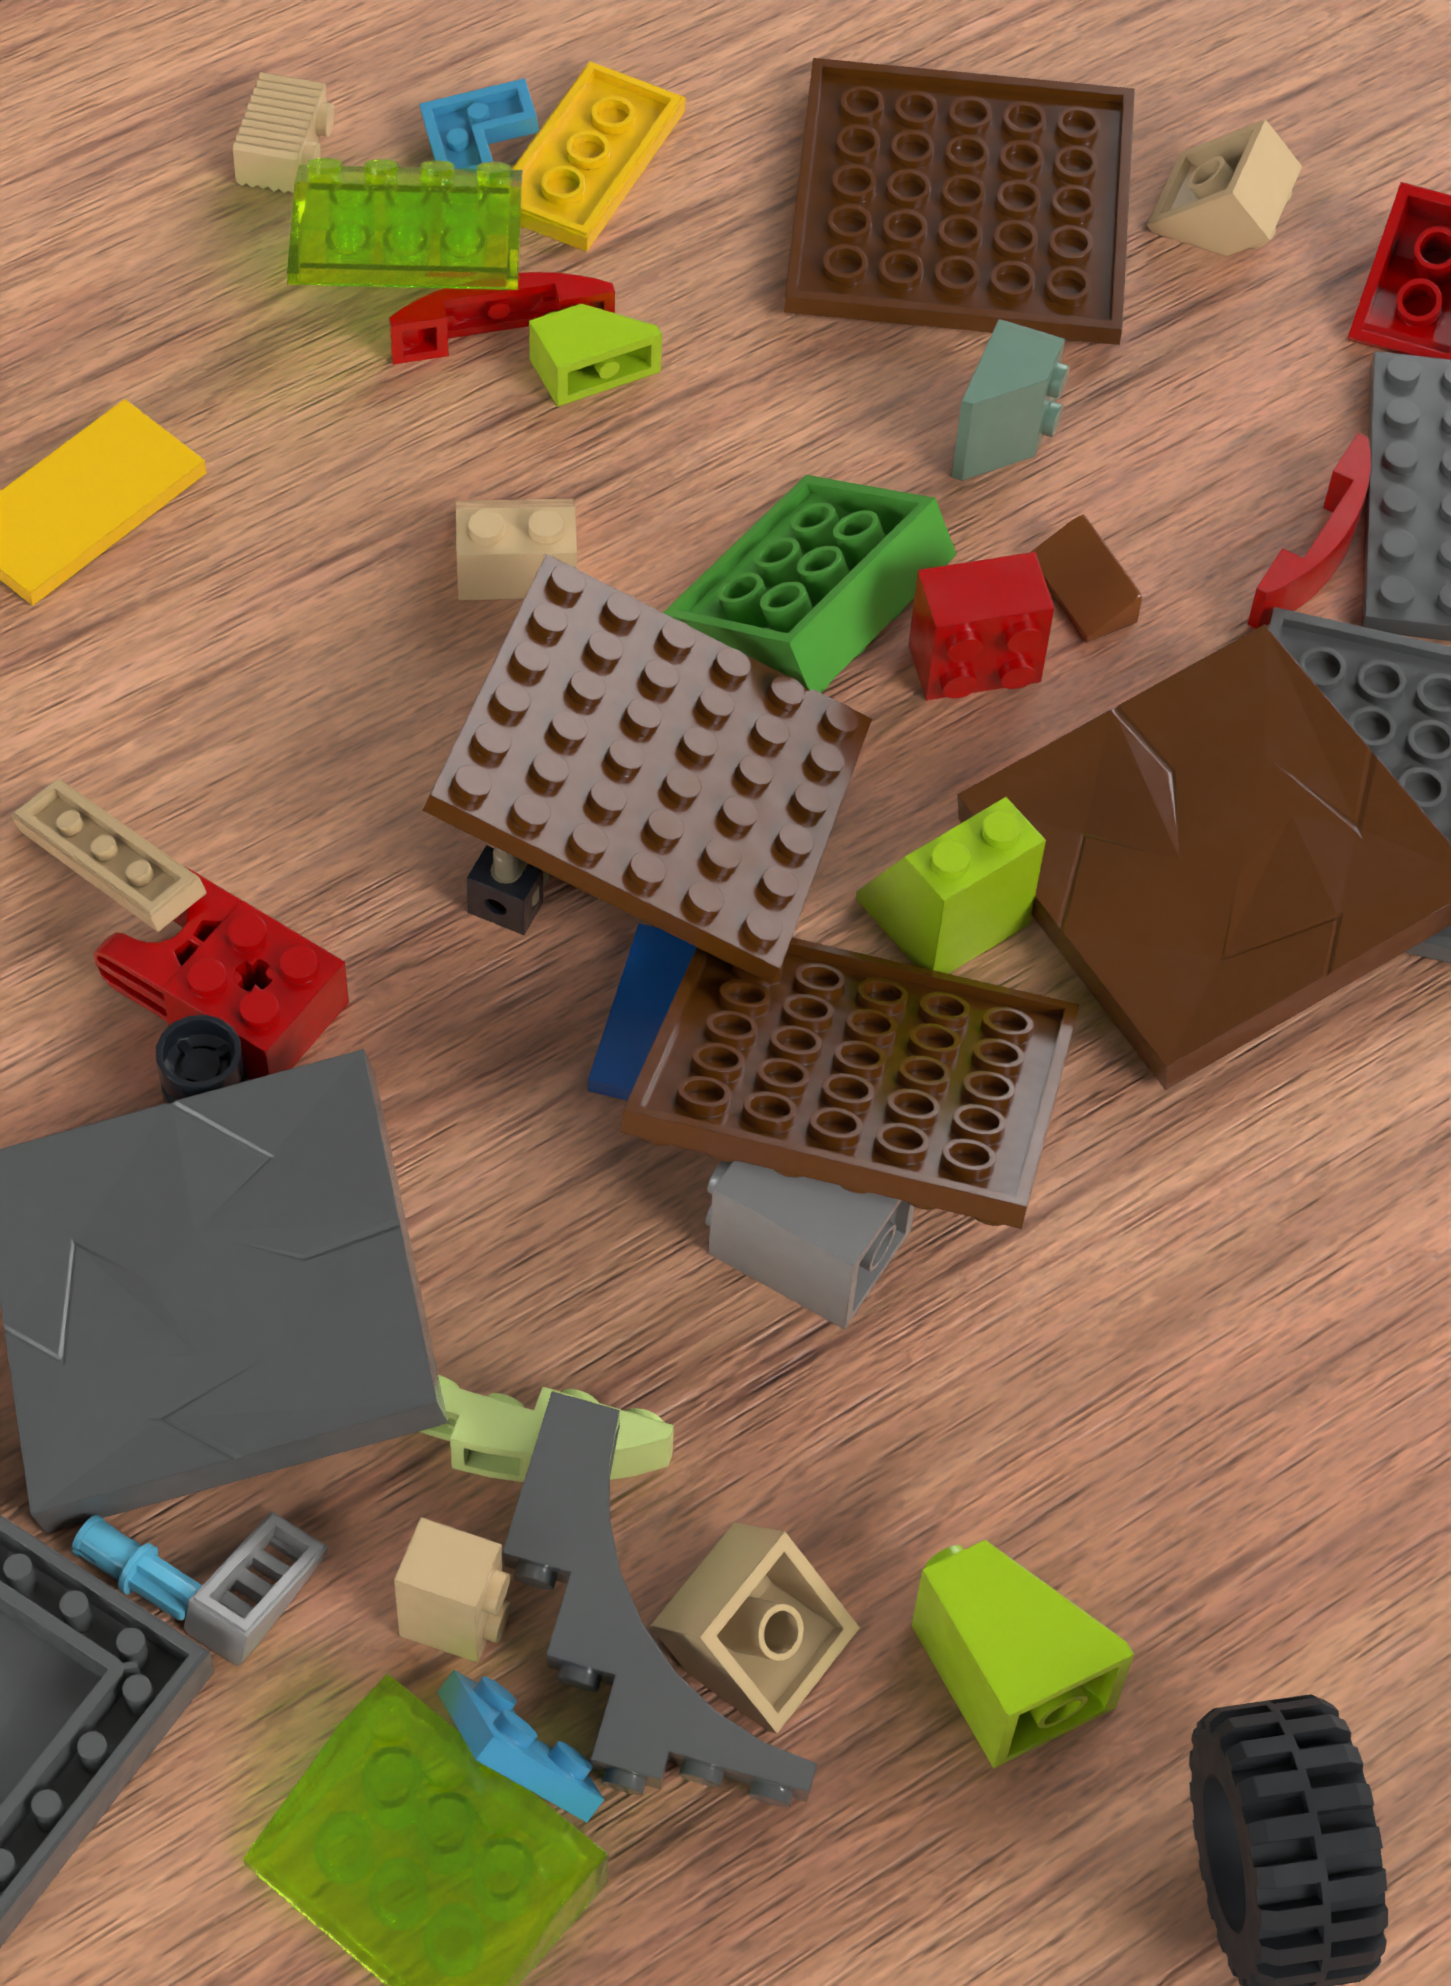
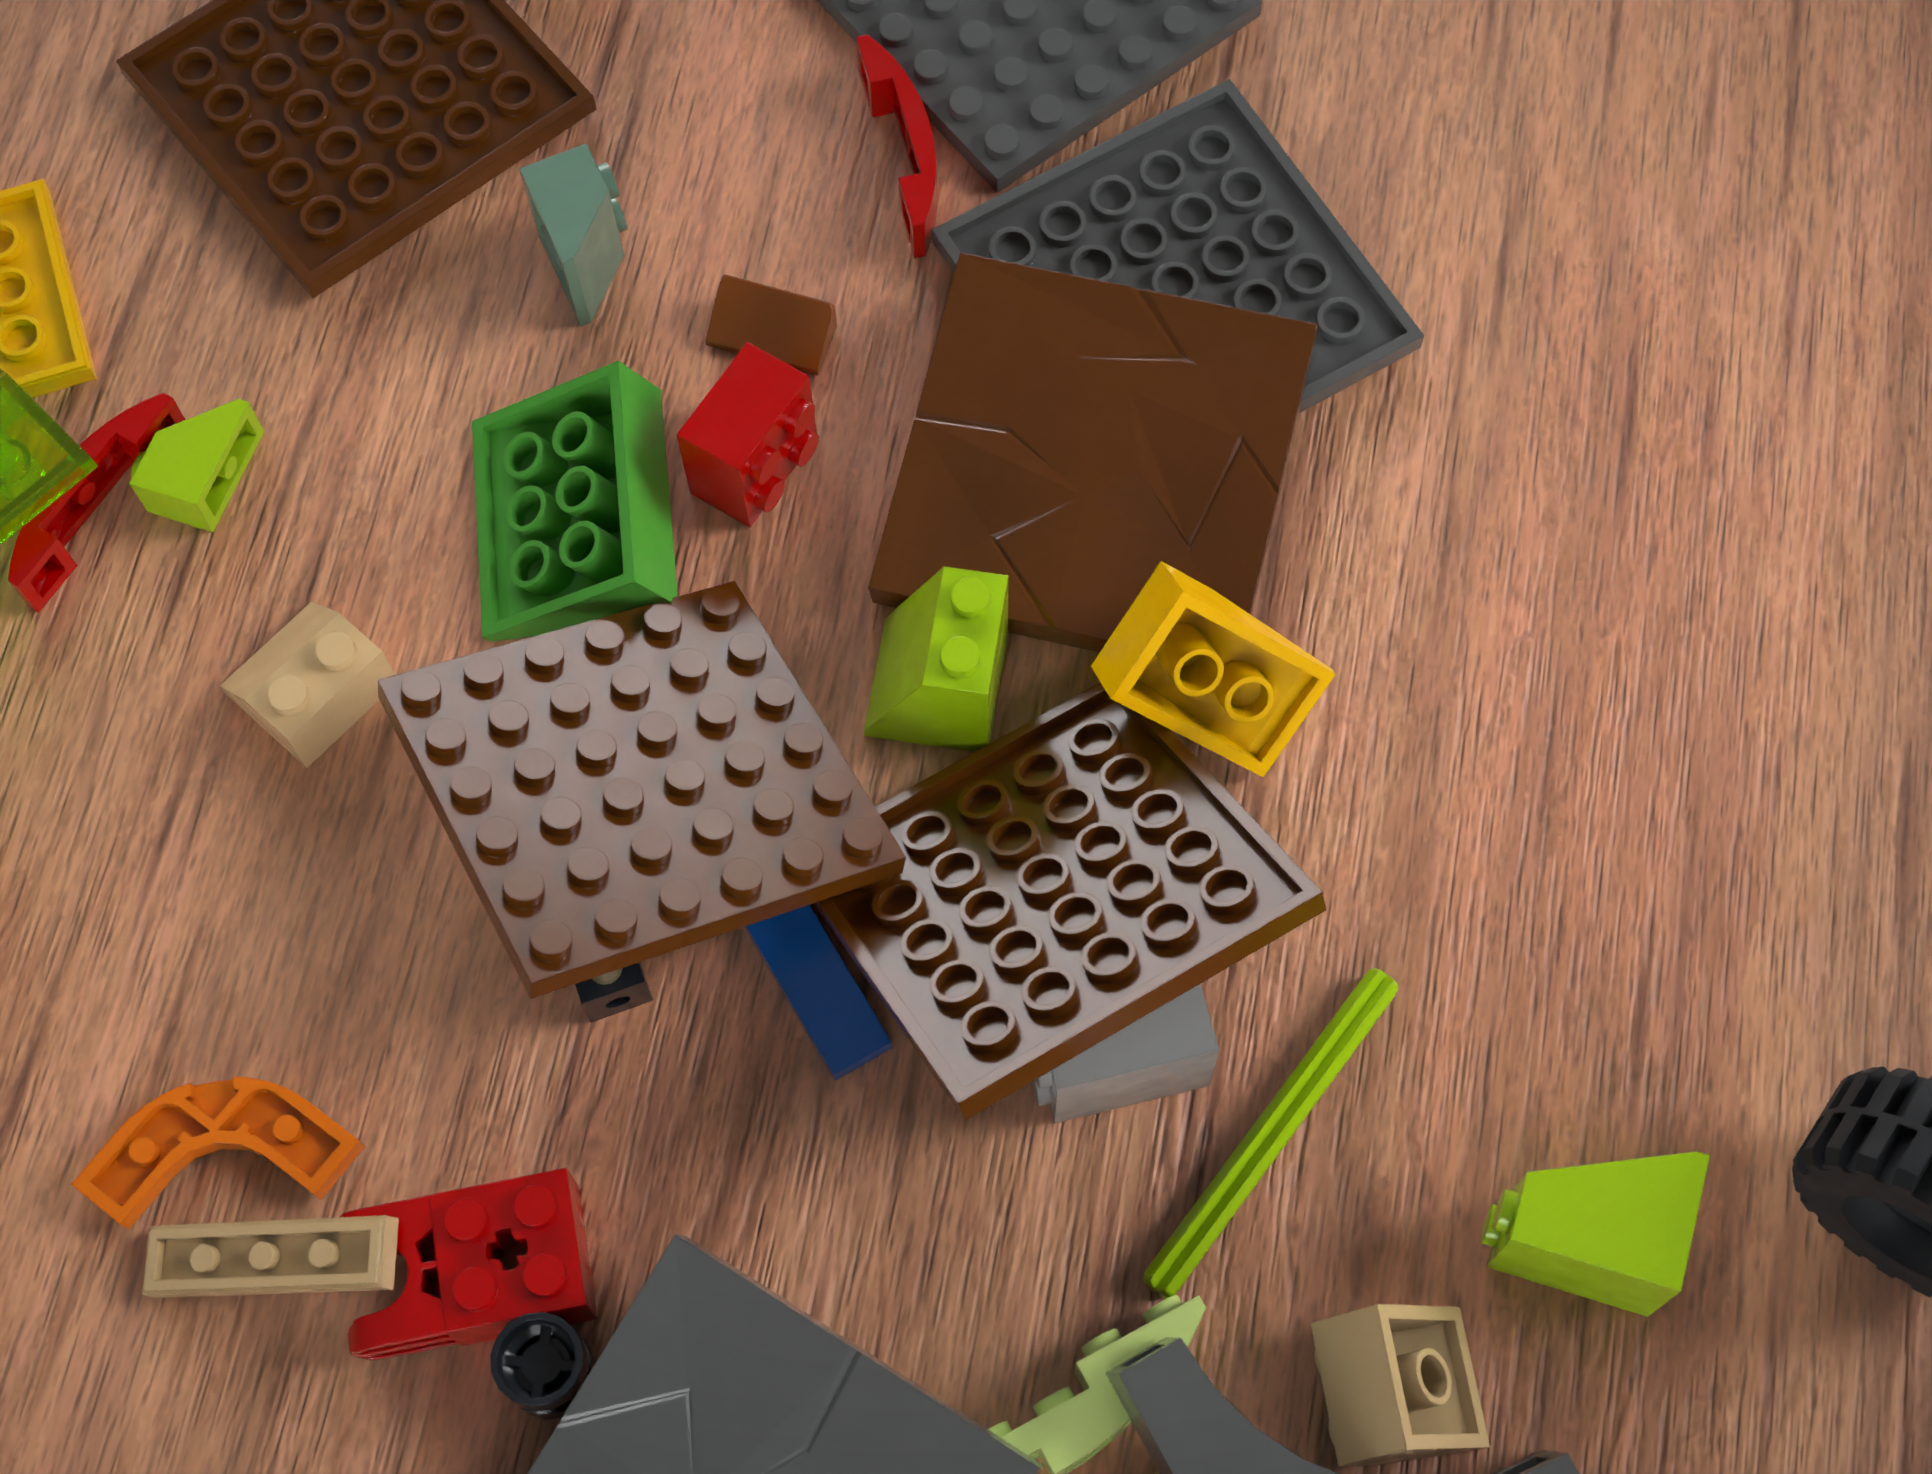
camera: 40 degrees left, 10 degrees up
none -> orange plate [71,1076,365,1230]
none -> yellow slope [1091,561,1336,777]
none -> lime axle [1143,968,1399,1299]

